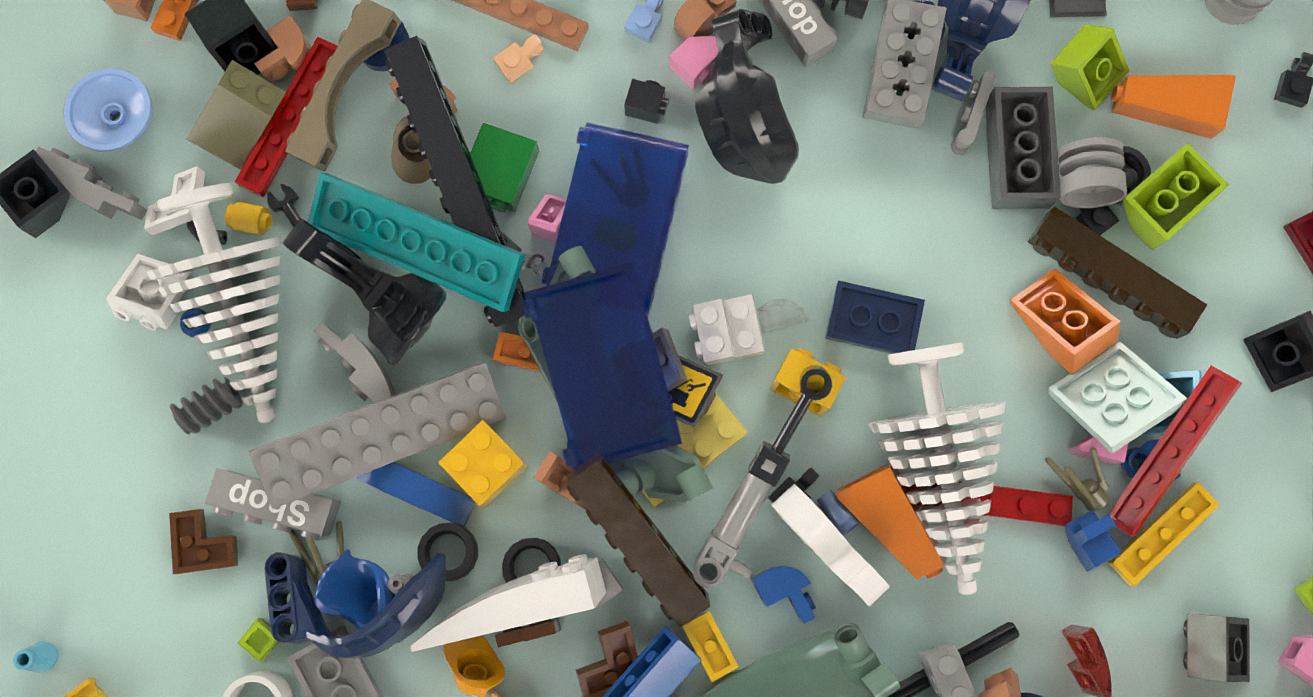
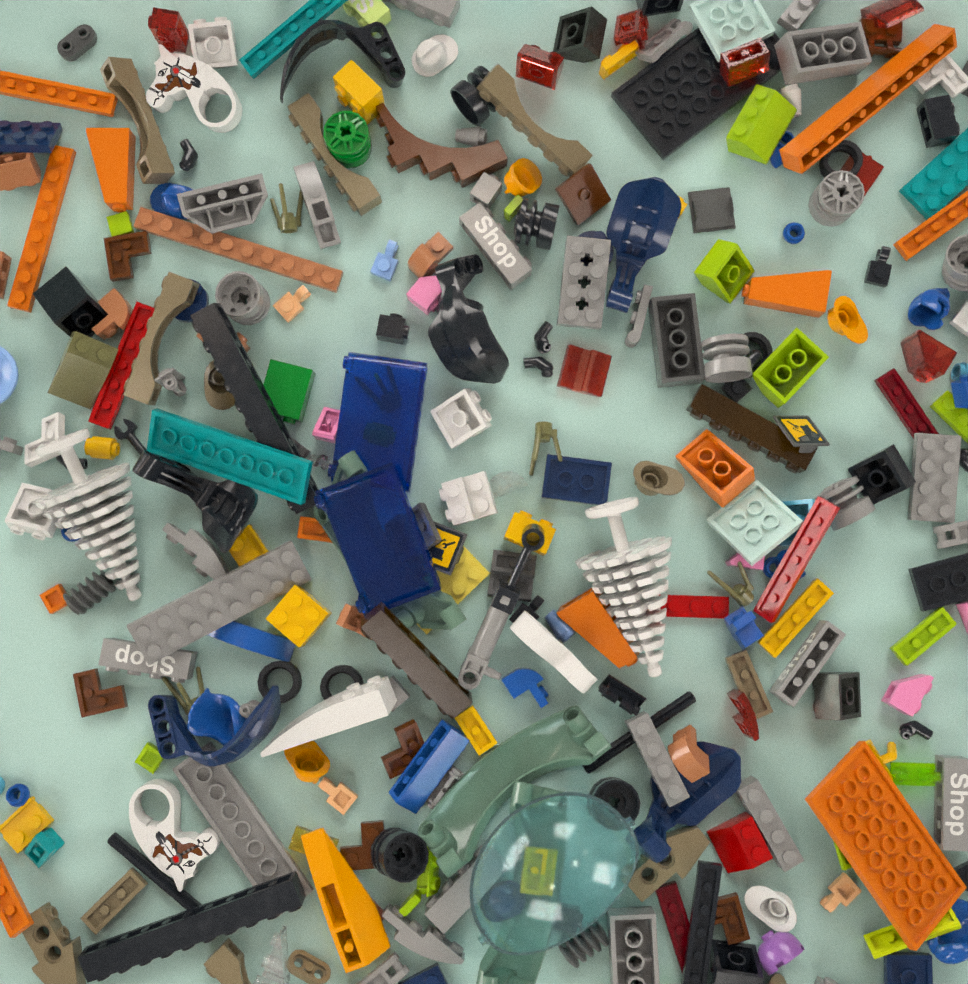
camera: 10 degrees left, 5 degrees up
reddish brown plate [495,618,561,648] -> none
none -> blue plate [6,784,30,807]
none -> orange tile [39,584,68,614]
none -> light grey hinge [154,368,187,397]
none -> light grey wheel [215,271,270,325]
none -> yellow plate [229,524,269,567]
none -> white plate [430,388,492,449]
none -> dark grey slope [487,549,537,602]
none -> black arm [523,357,554,377]
none -> olive plant [529,421,563,476]
none -> black arm [534,321,553,353]
none -> clear red slope [557,344,612,397]
none -> black hinge [598,674,647,715]
none -> dark tan piece [633,461,685,496]
none -> dark tan plate [724,649,773,721]
none -> light grey brick [769,620,846,707]
none -> piece [773,416,830,453]
none -> blue plate [783,222,805,244]
none -> light grey wheel [815,476,876,531]
none -> light orange piece [827,296,868,344]

